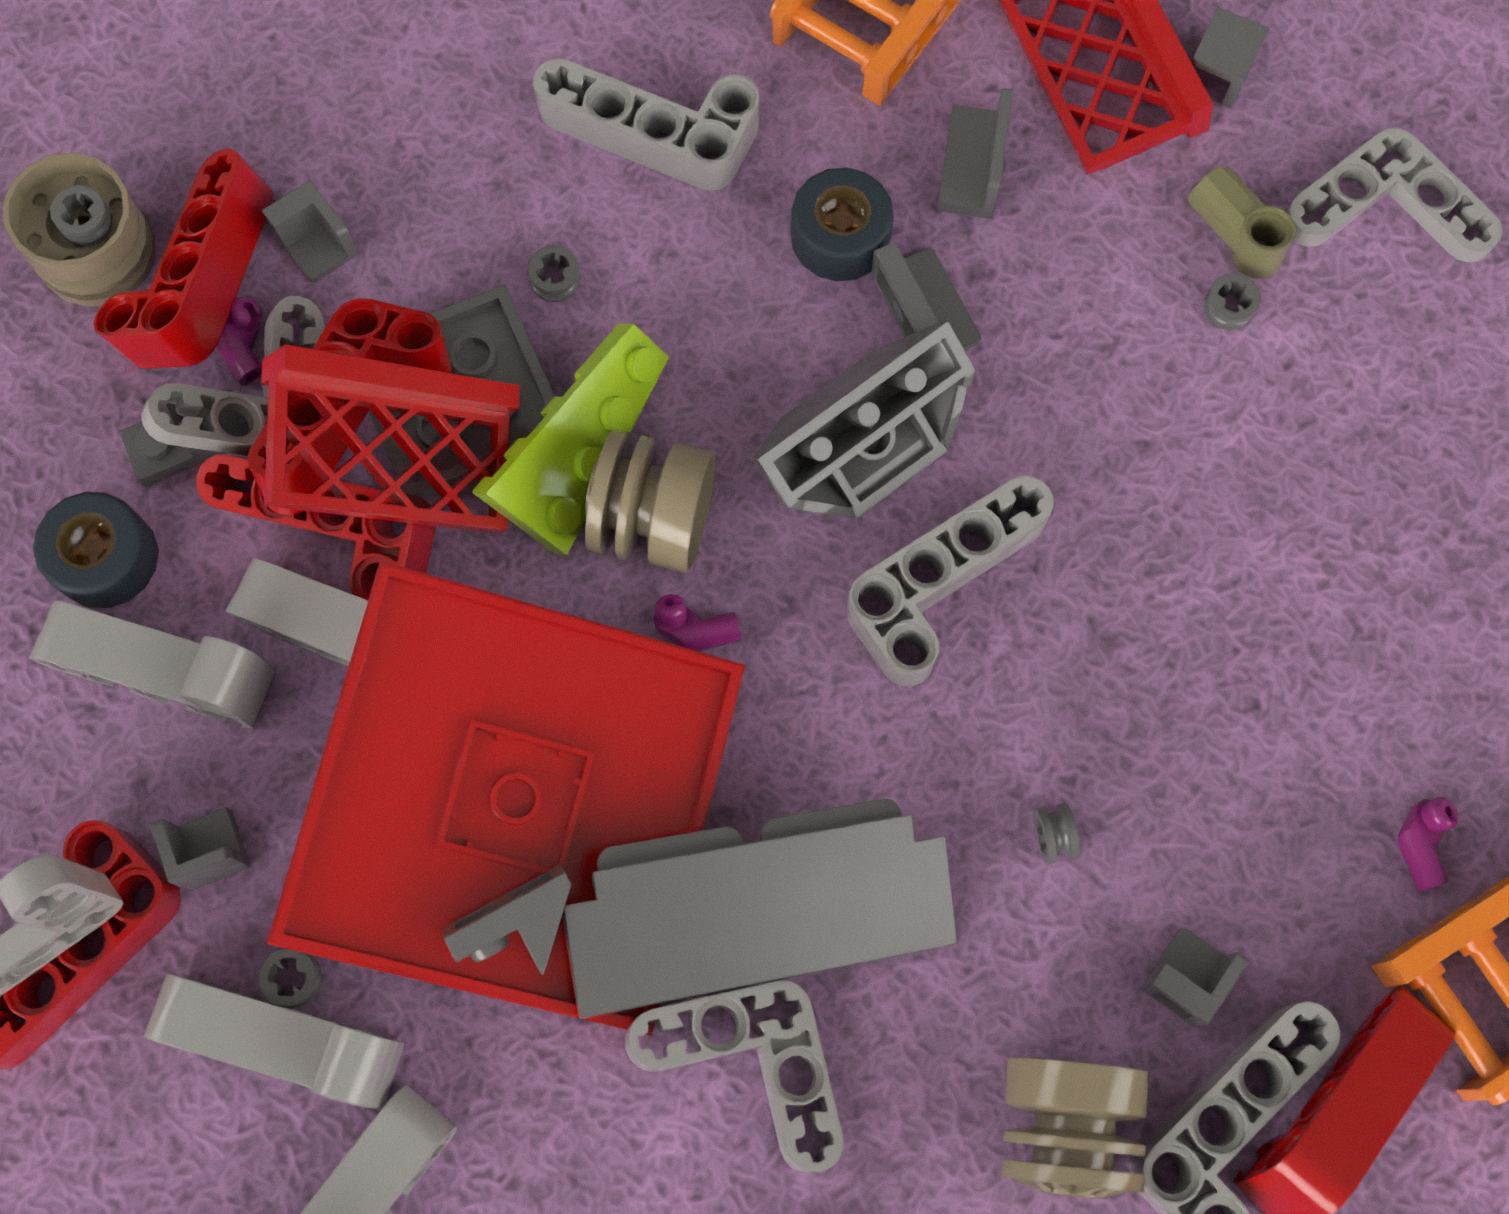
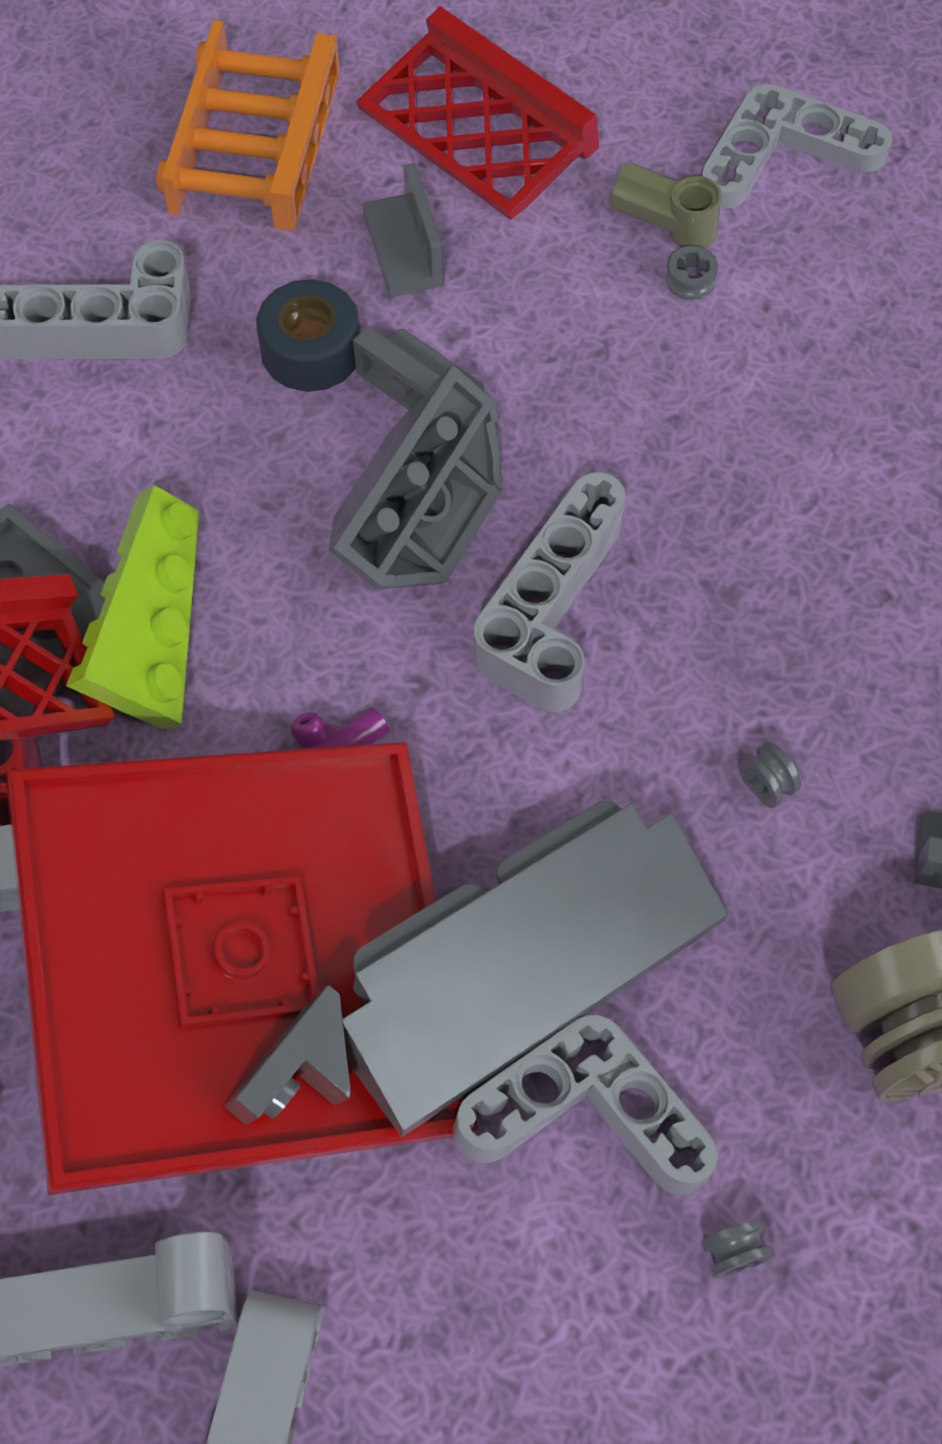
camera: 25 degrees left, 10 degrees down
dark grey bush [258,948,322,1008] -> none
dark grey bush [527,245,581,302] -> none
dark tan wheel [585,429,717,574] -> none
dark grey panel [1192,7,1269,109] -> none

